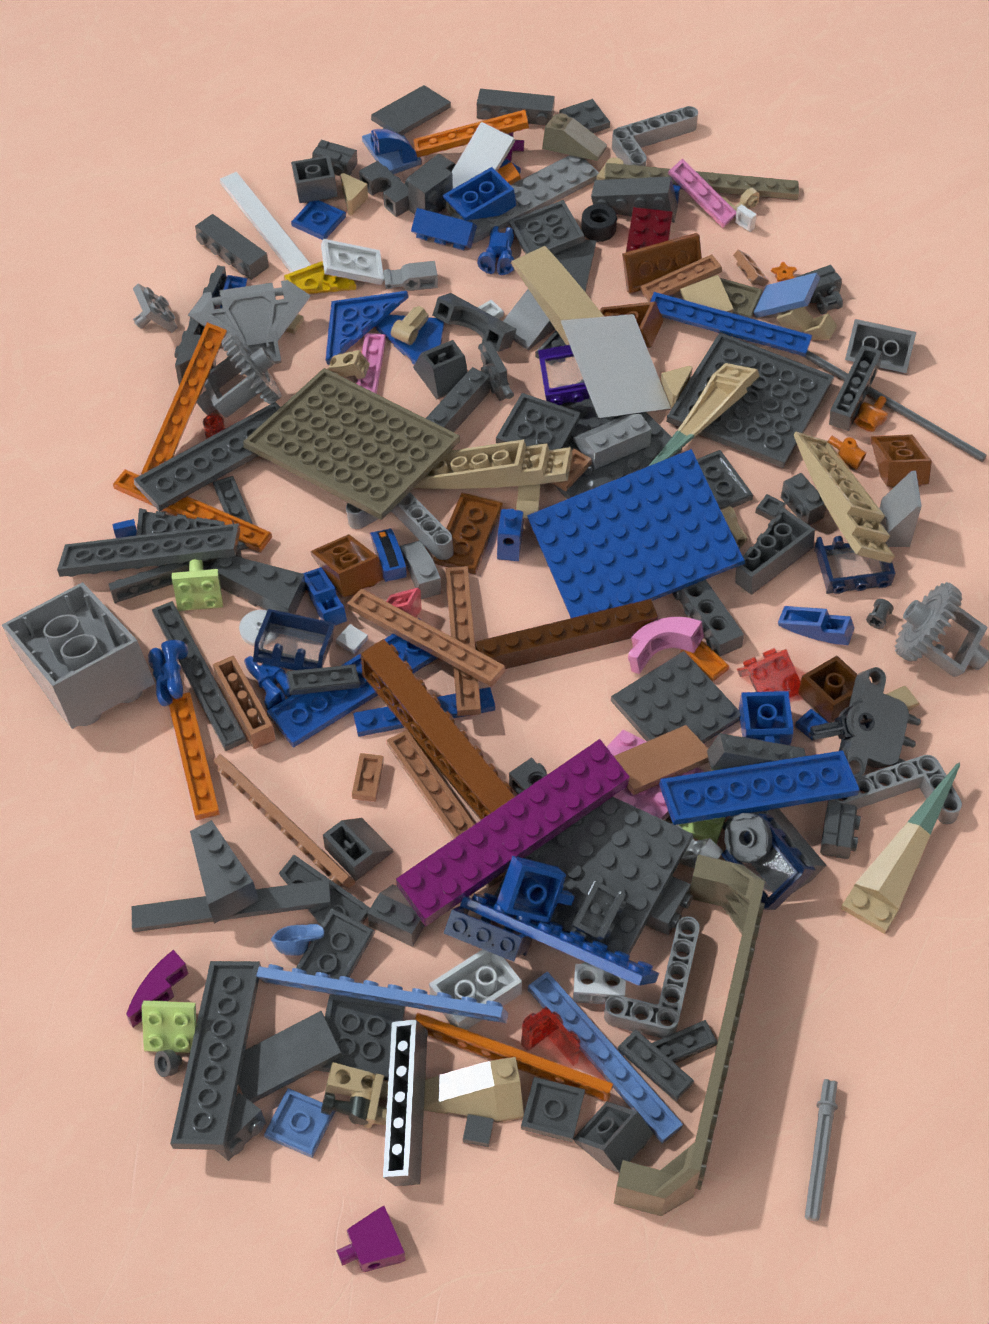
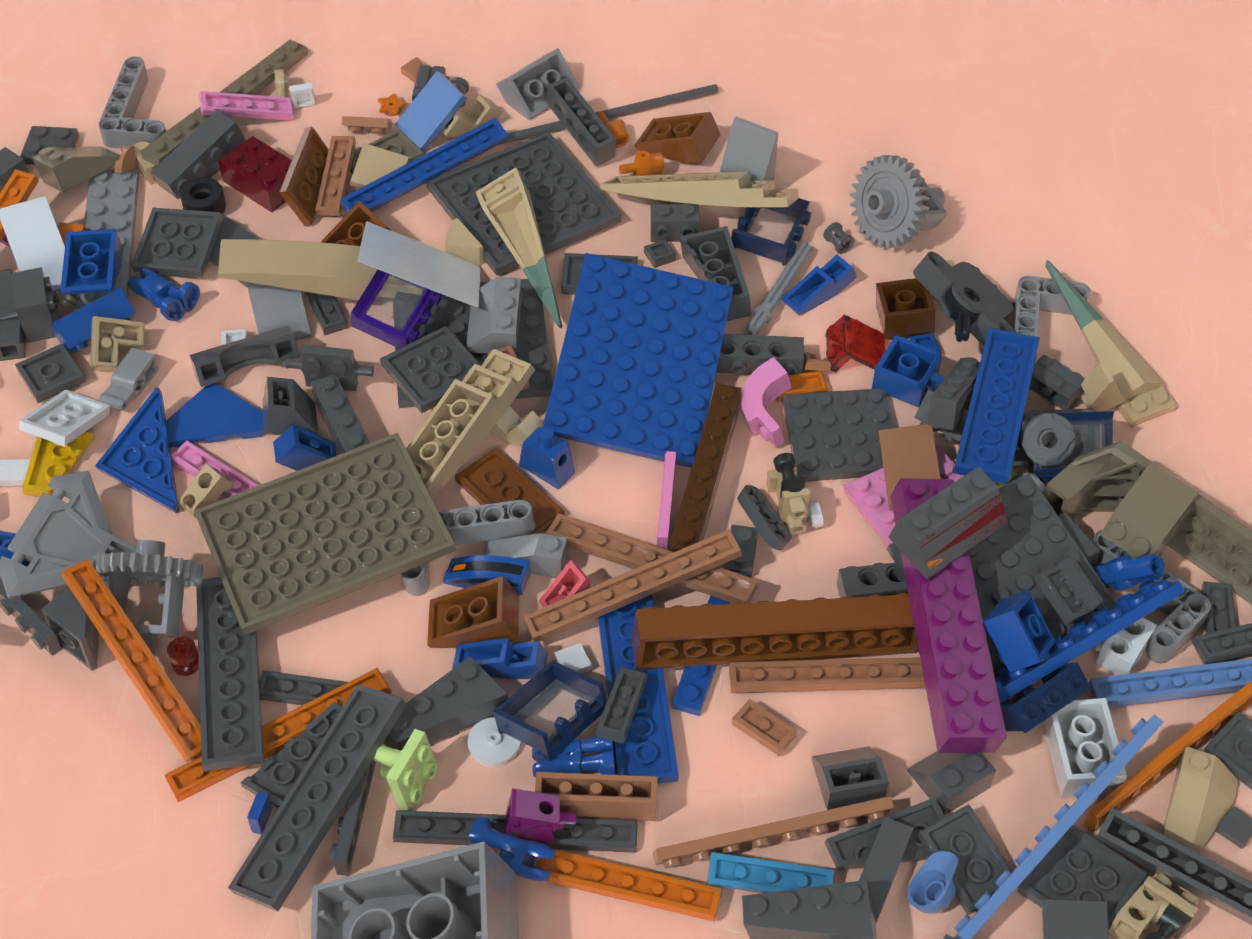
camera: 60 degrees left, 5 degrees down
tan piece [391,306,429,345] -> none
clear red bracket [521,1006,580,1066] -> none
none -> dark grey plate [15,343,86,403]
none -> tan brick [90,316,144,372]
none -> nougat tile [115,145,136,173]
none -> blue slope [273,424,336,471]
none -> nougat tile [401,57,423,82]
none -> magenta torso [504,788,576,844]
none -> bright pink tile [657,451,676,550]
none -> dark azure plate [707,852,834,893]
none -> dark grey plate [725,525,758,578]
none -> dark grey beam [737,485,792,551]
none -> light grey axle [746,242,813,335]
none -> tan hips [766,453,811,535]
none -> nougat tile [803,352,831,372]
none -> white tile [808,500,824,528]
none -> dark grey slope [889,467,1008,579]
none -> tan slope [1080,360,1125,412]
none -> blue piece [1092,553,1165,591]
none -> dark tan slope [1100,462,1200,557]

